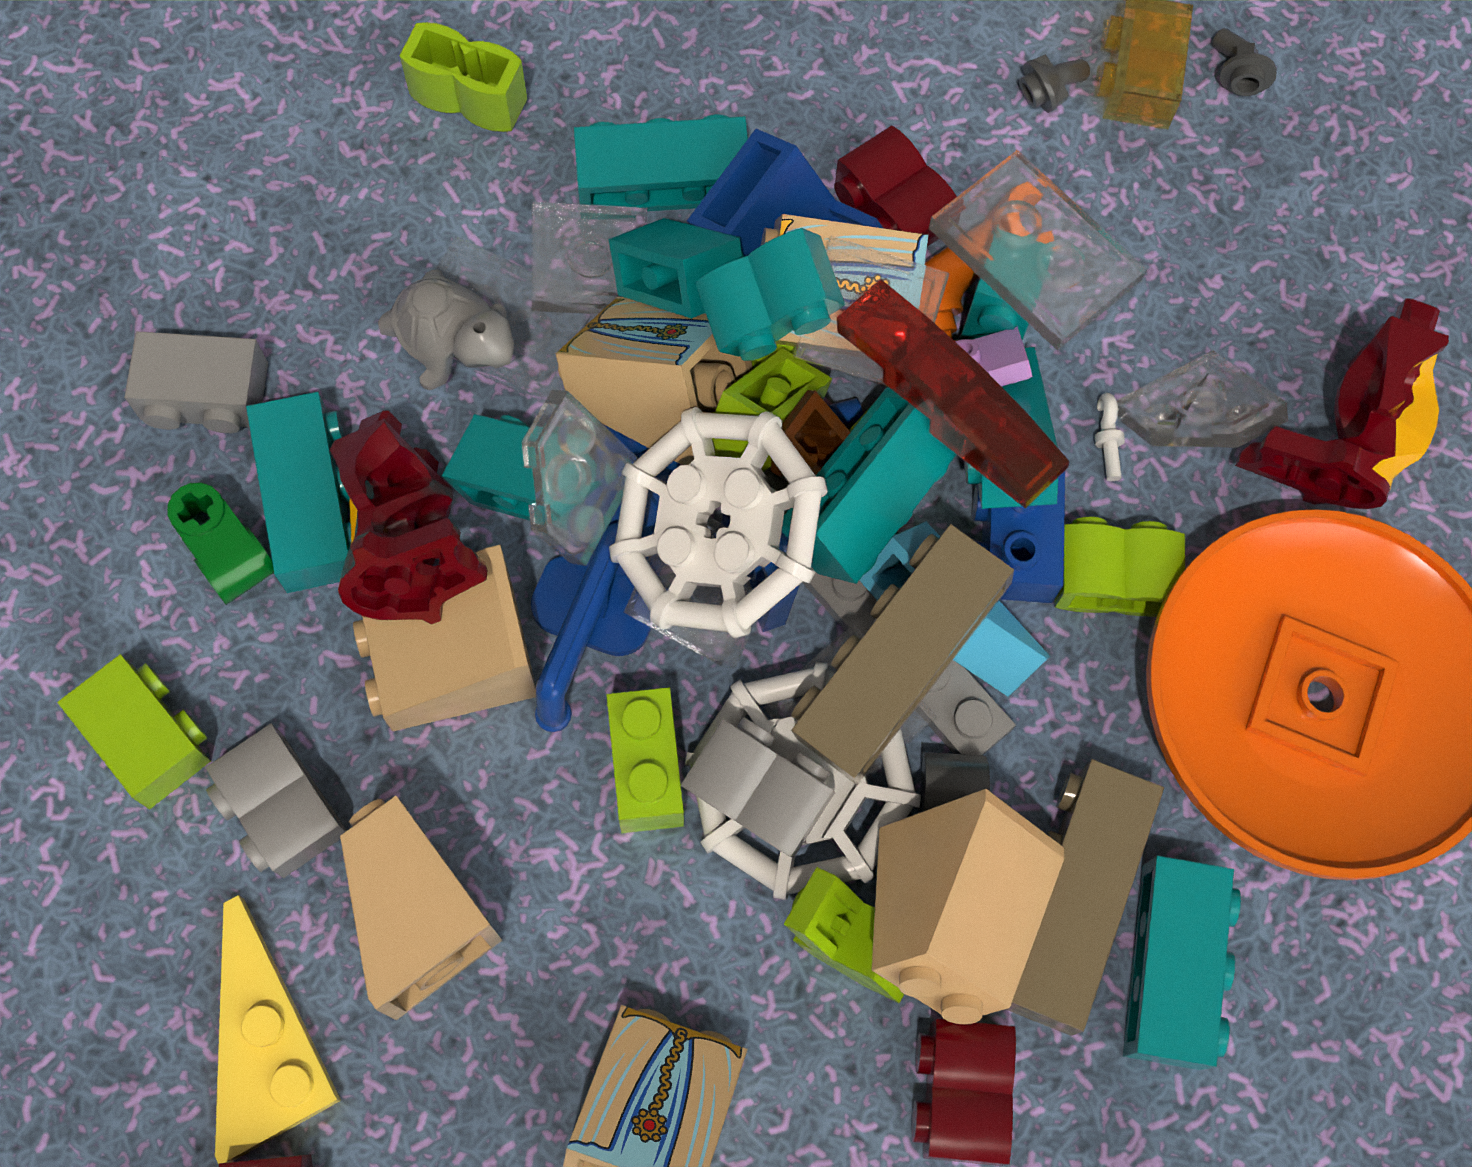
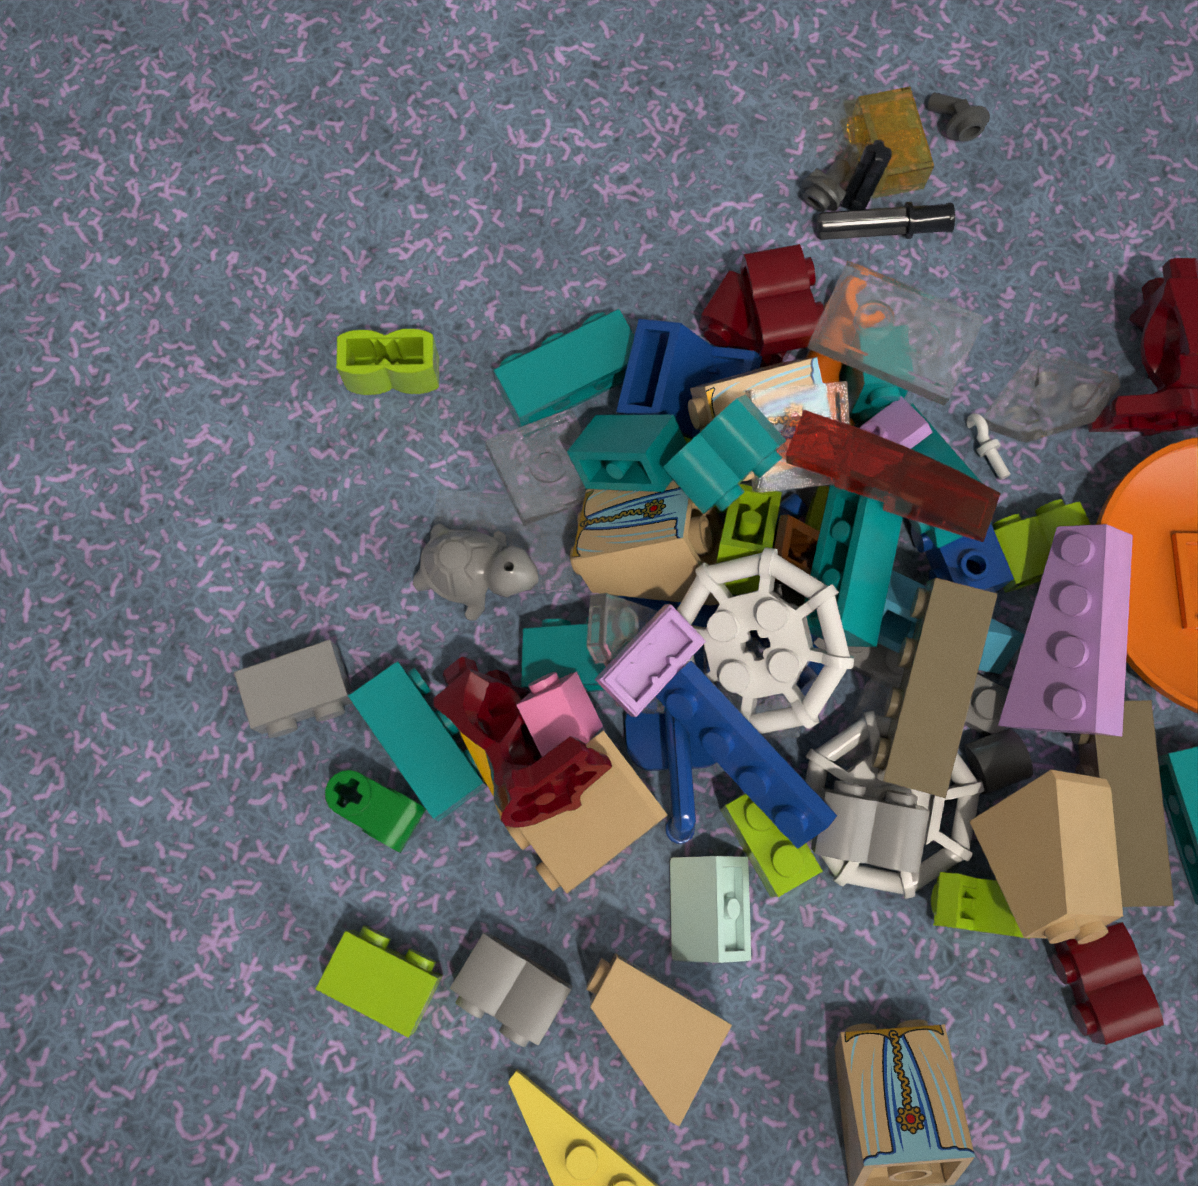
camera: 20 degrees left, 5 degrees up
none -> bright pink brick [517,671,603,757]
none -> lavender plate [595,604,706,717]
none -> blue plate [655,661,837,849]
none -> light aqua panel [670,856,751,963]
none -> dark red brick [740,244,826,356]
none -> black axle [816,202,955,240]
none -> black axle [841,140,892,211]
none -> lavender wedge [998,524,1133,737]

